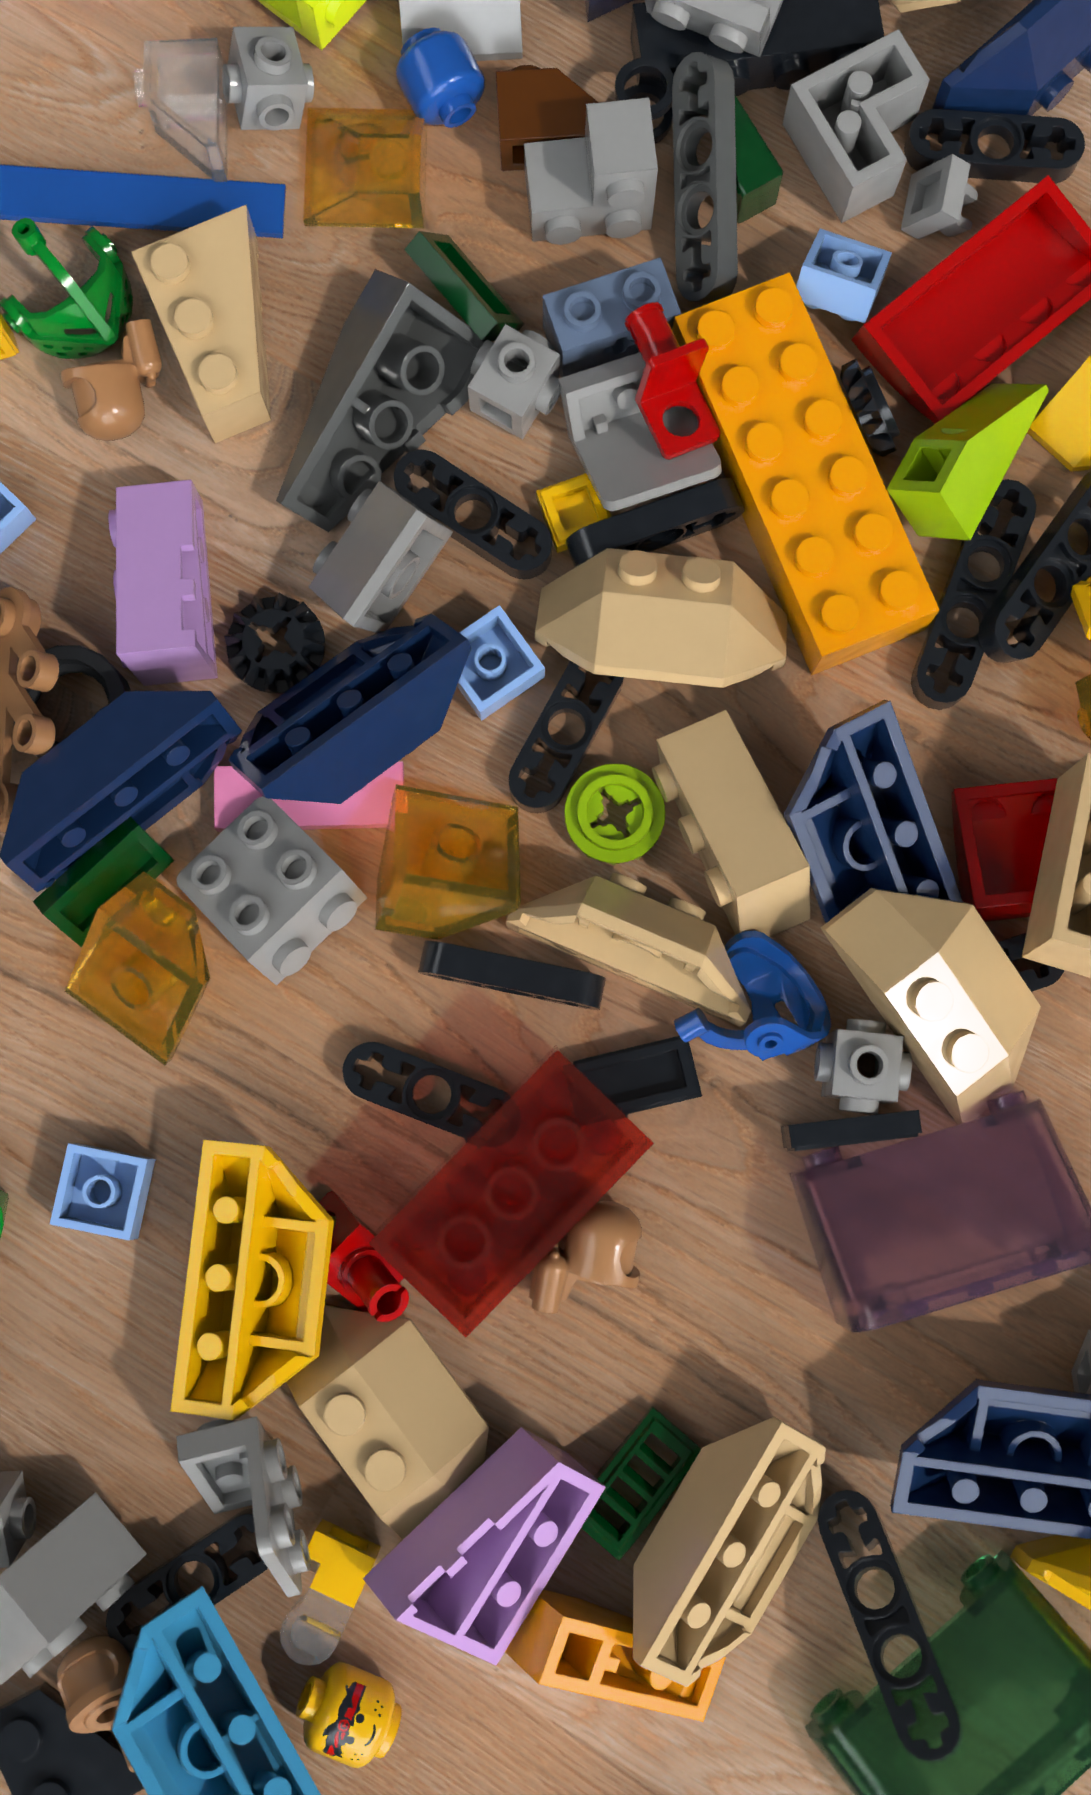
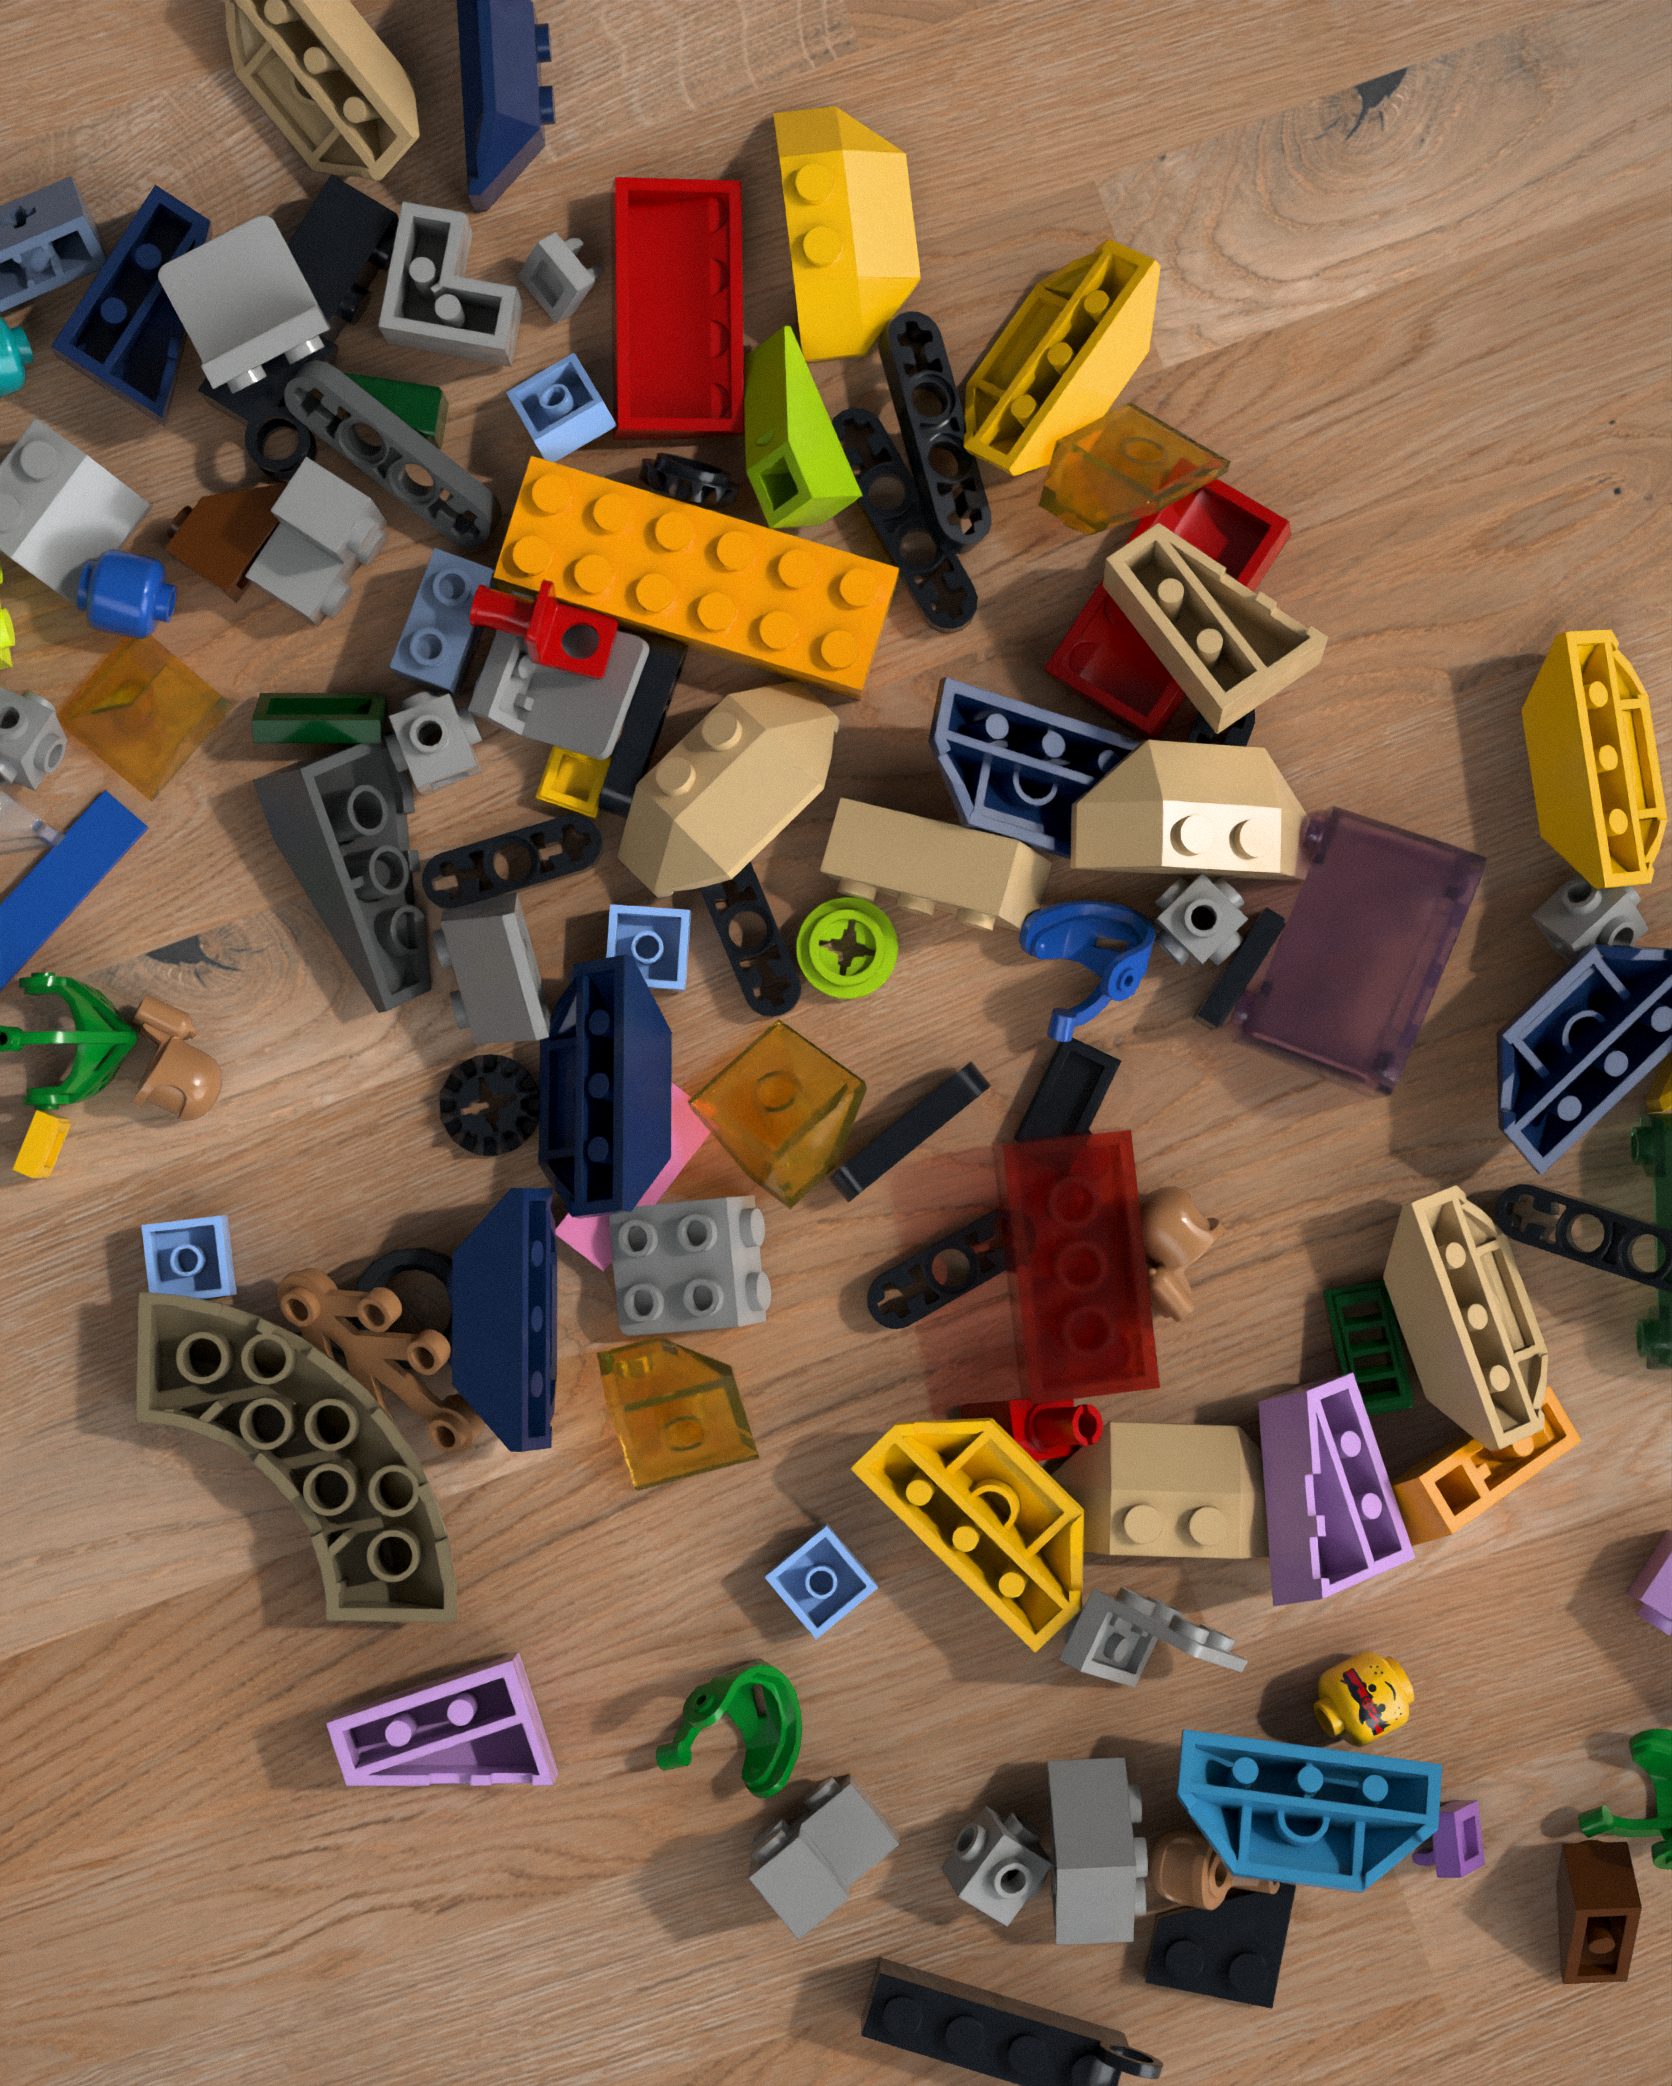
camera: 50 degrees left, 5 degrees up
dark green tile [33,816,175,947] -> none
black beam [106,1508,268,1653] -> none
lavender wedge [108,480,218,686] -> none
tan wedge [131,205,271,443] -> none
leg [280,1519,381,1666] -> none
tan wedge [506,873,751,1027] -> none
black beam [904,109,1085,184] -> none

